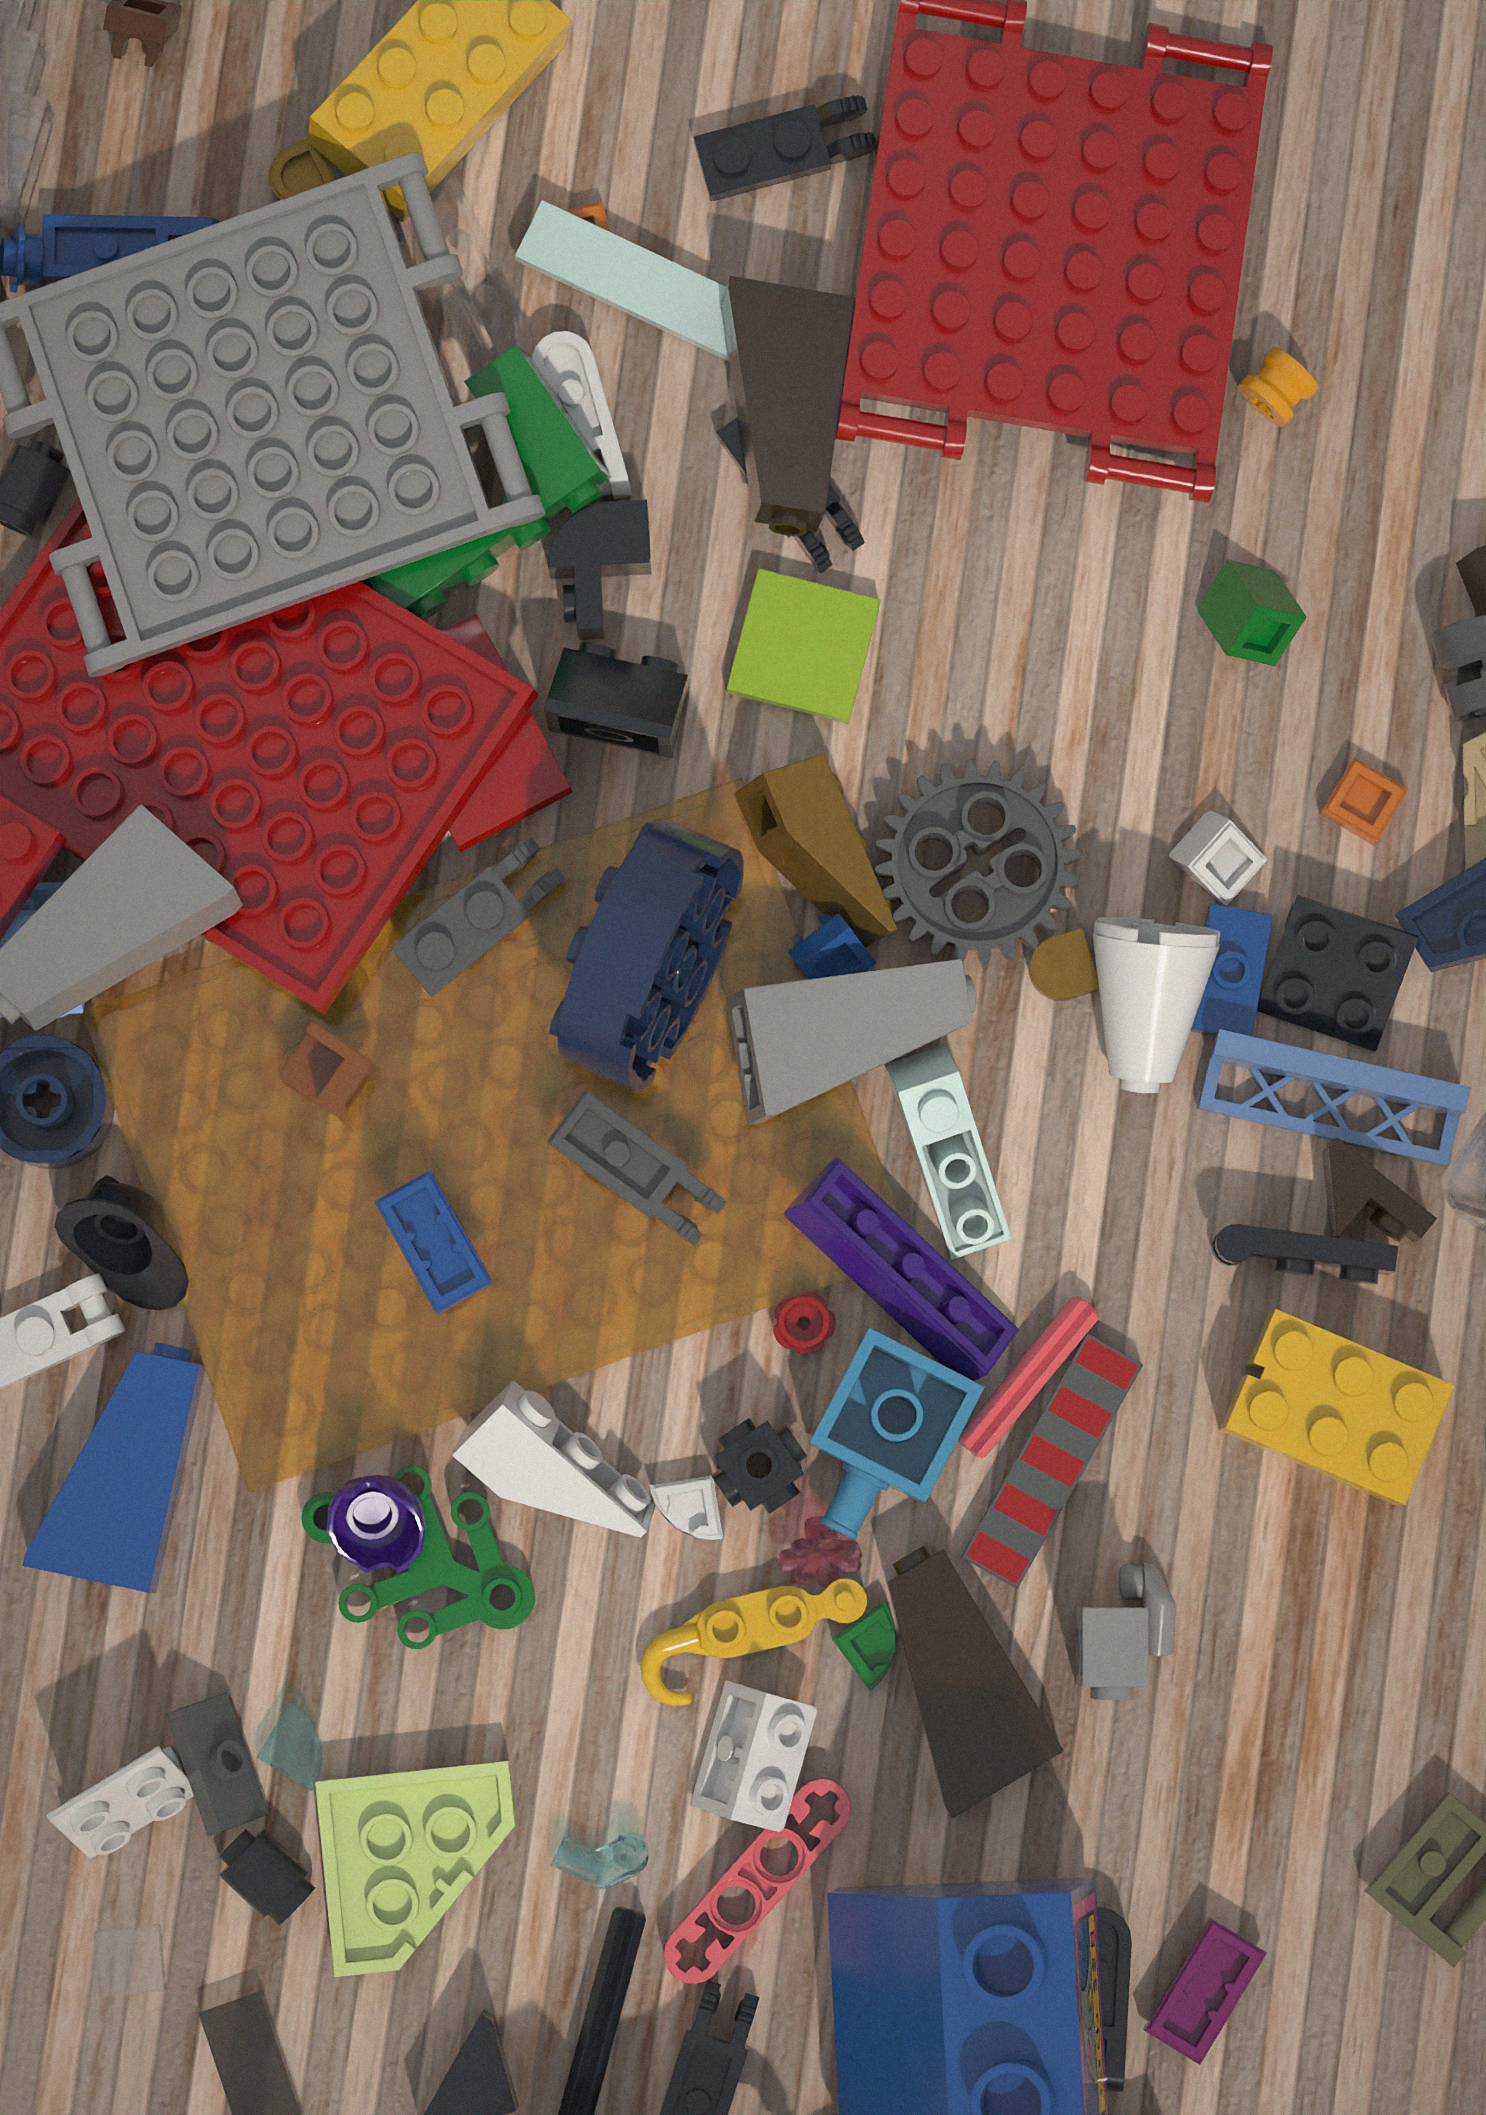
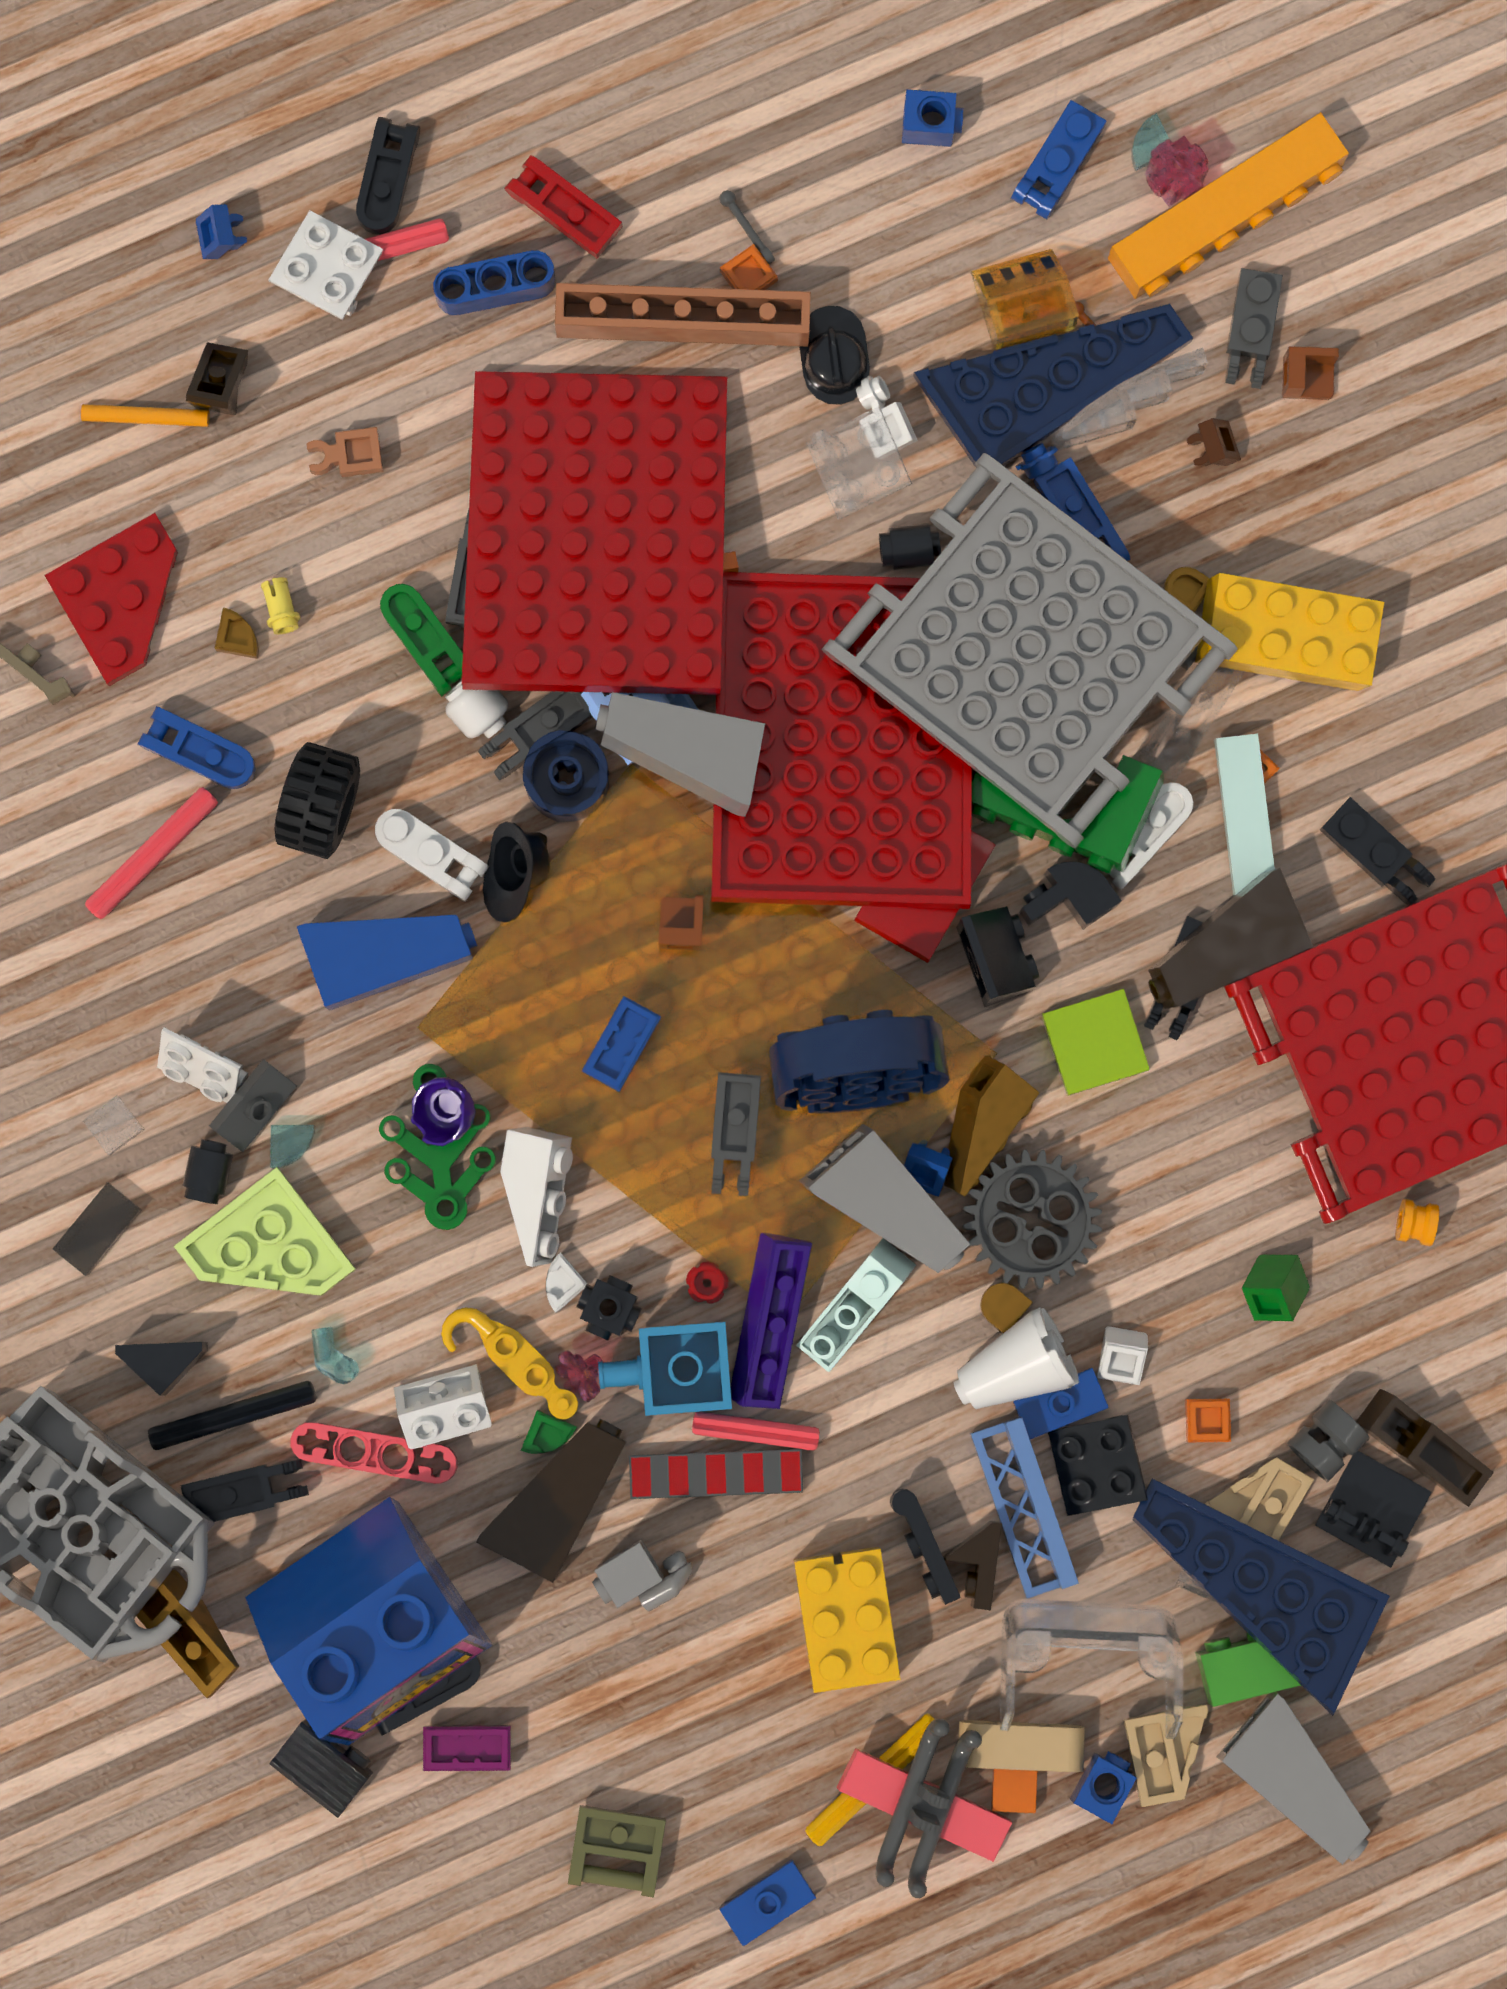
camera: 50 degrees right, 0 degrees up
dark grey hinge [391,837,566,997] -> none

